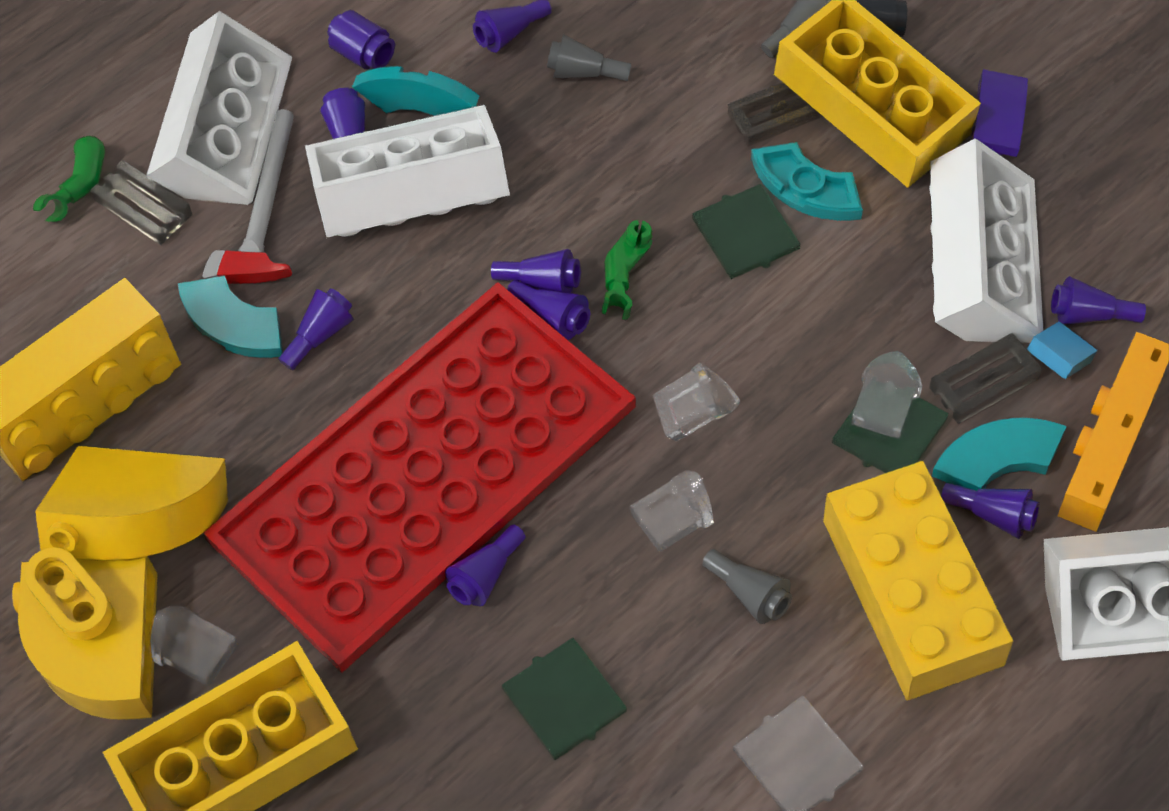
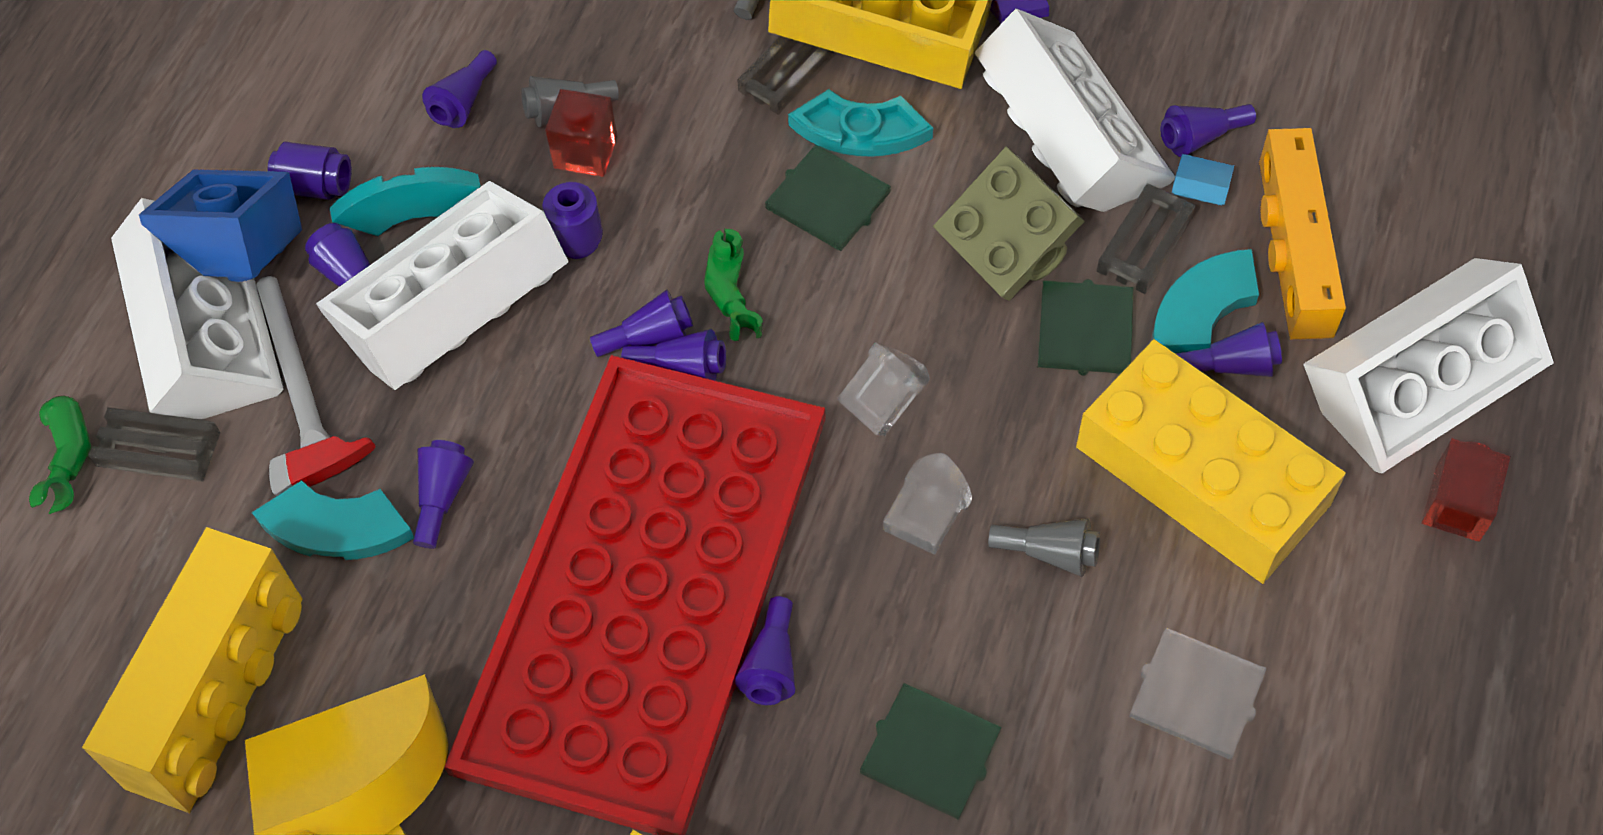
camera: 30 degrees left, 0 degrees up
clear tile [851,351,922,439] -> none
none -> blue slope [139,169,302,282]
none -> dark purple brick [542,182,603,259]
none -> clear red brick [545,89,618,177]
none -> olive plate [933,147,1085,301]
none -> clear red brick [1421,438,1511,542]

